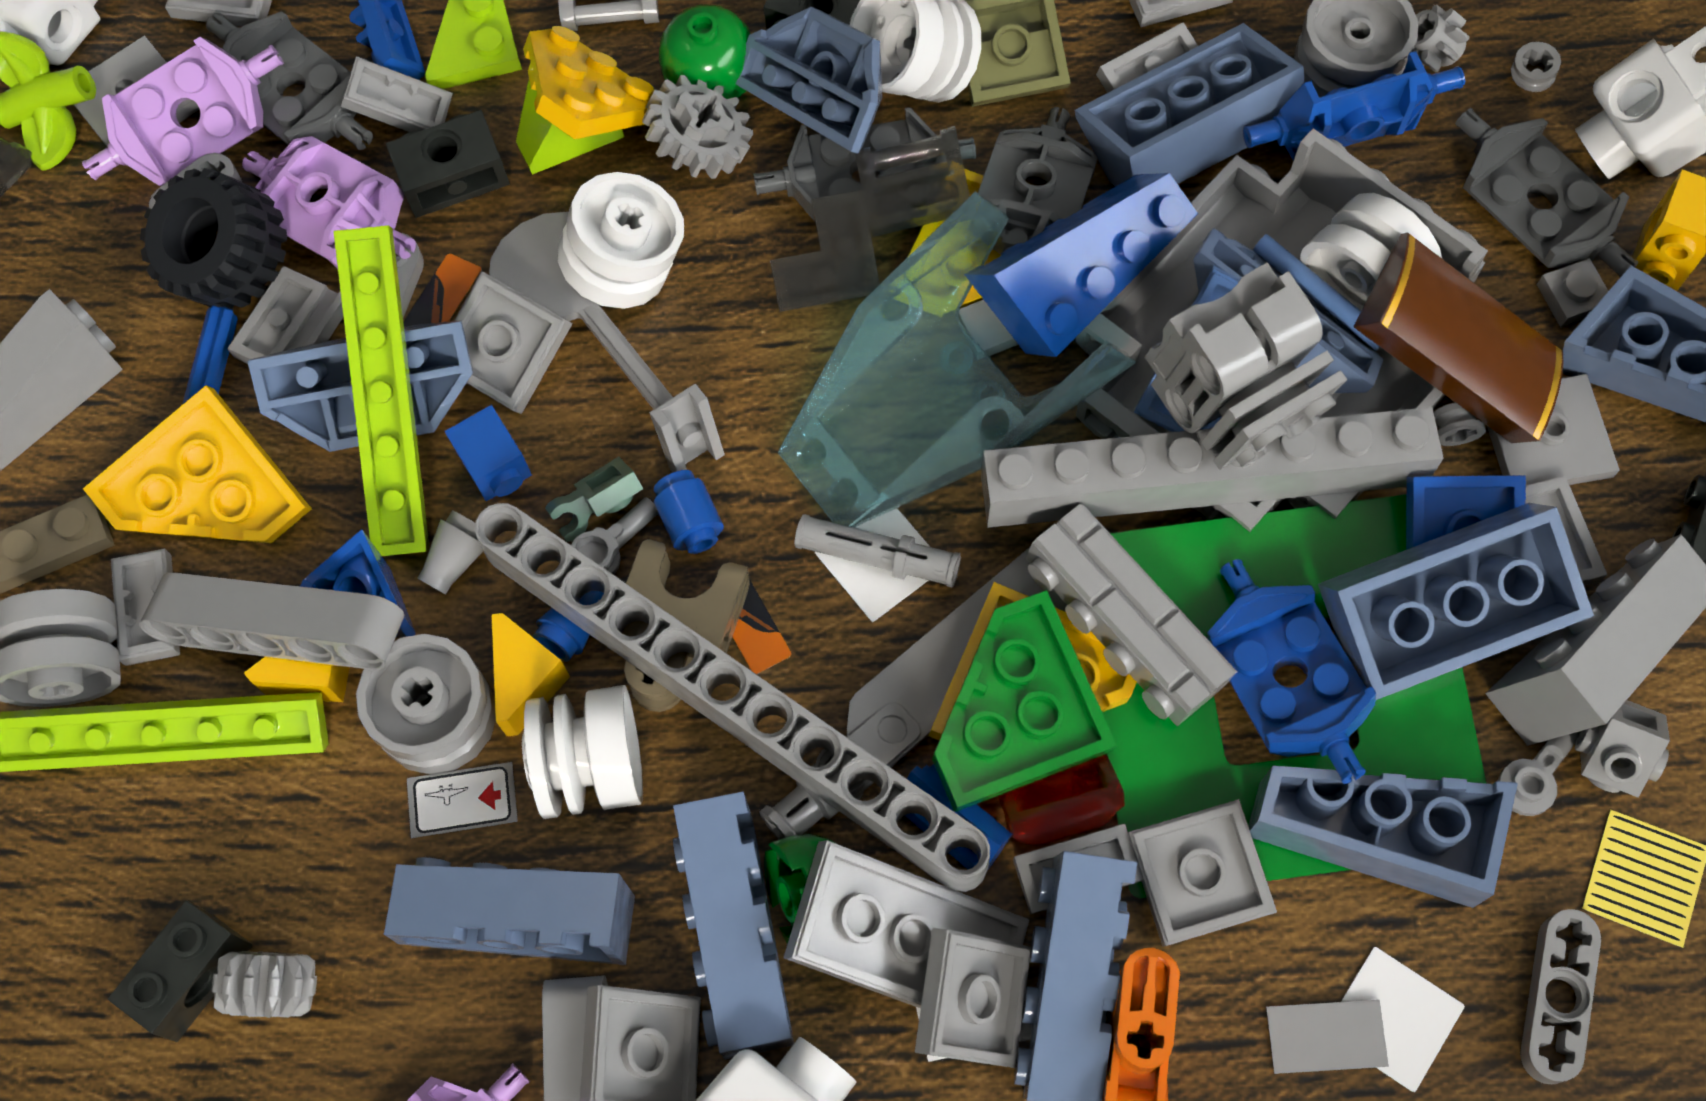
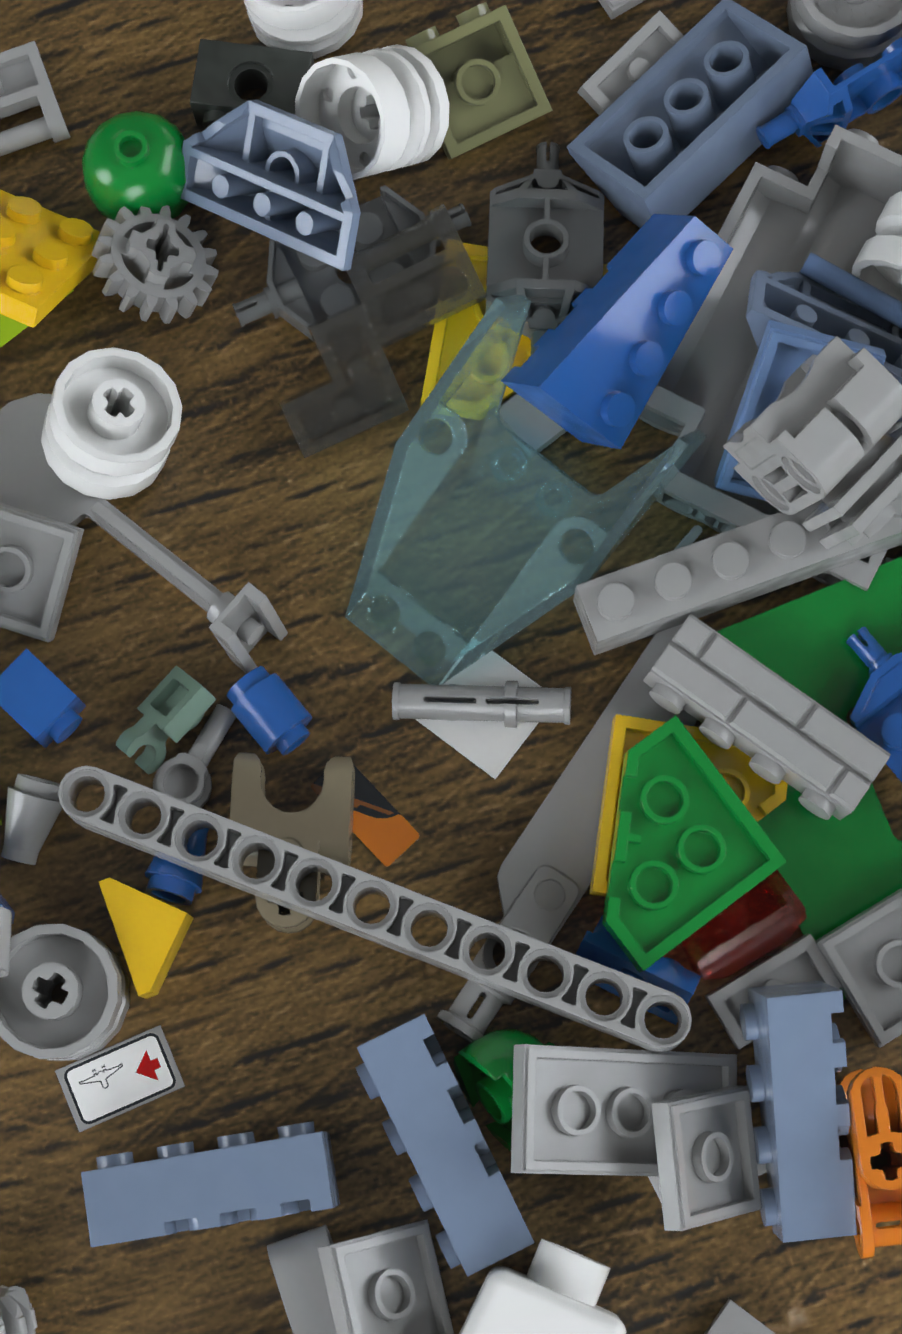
camera: 15 degrees left, 10 degrees up
white wheel [522,685,643,819] -> none

